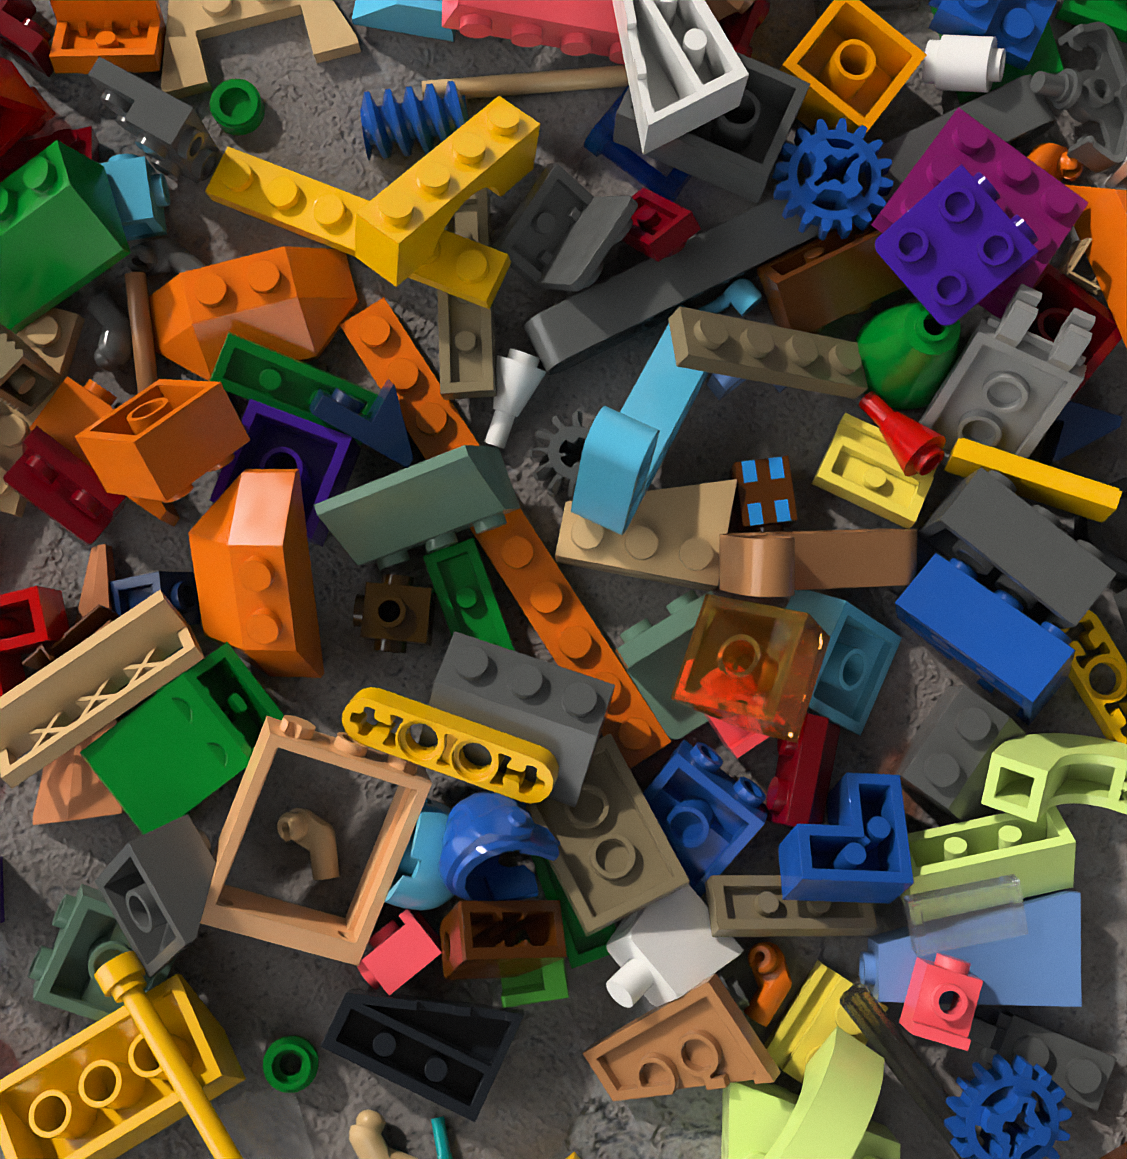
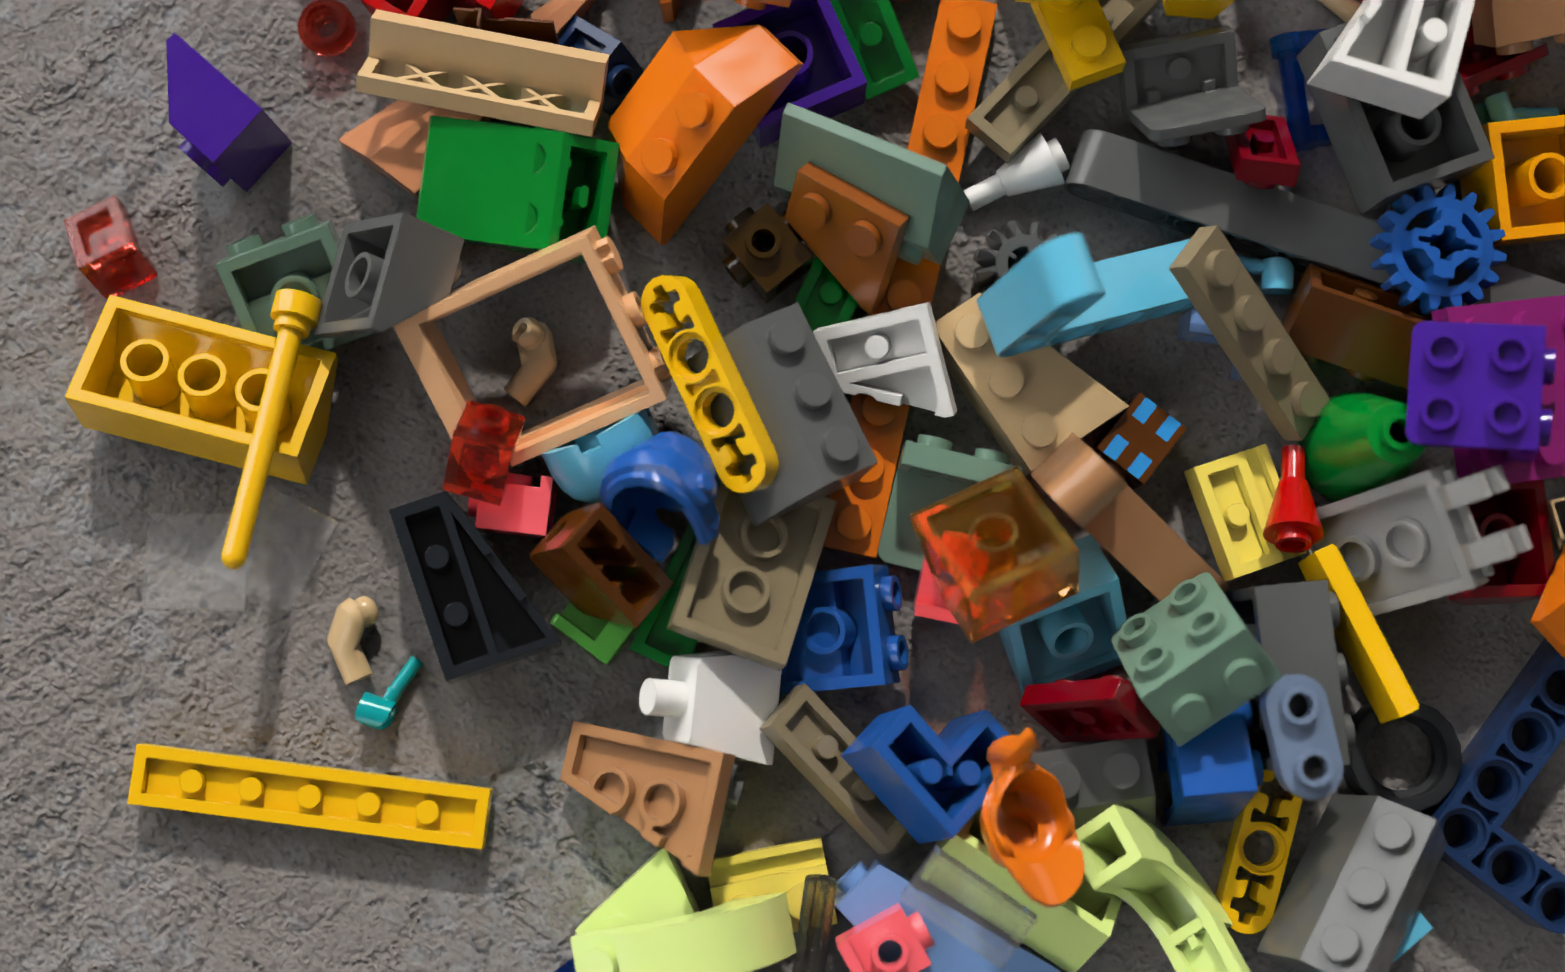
camera: 40 degrees right, 0 degrees up
green plate [263,1035,319,1093] -> none
dark blue slope [309,379,413,468] -> none
orange arm [743,942,792,1027] -> none
dark red bracket [766,713,840,827] -> none
dark blue slope [1039,401,1123,466] -> none
none -> clear red bracket [442,401,525,506]
none -> dark orange wing [785,161,911,314]
none -> white wing [813,302,957,418]
none -> orange hair [980,728,1084,907]
none -> dark red bracket [1019,675,1161,743]
none -> sand green bracket [1111,572,1283,747]
none -> sand blue plate [1260,674,1344,799]
none -> medium azure hand [1474,91,1559,125]

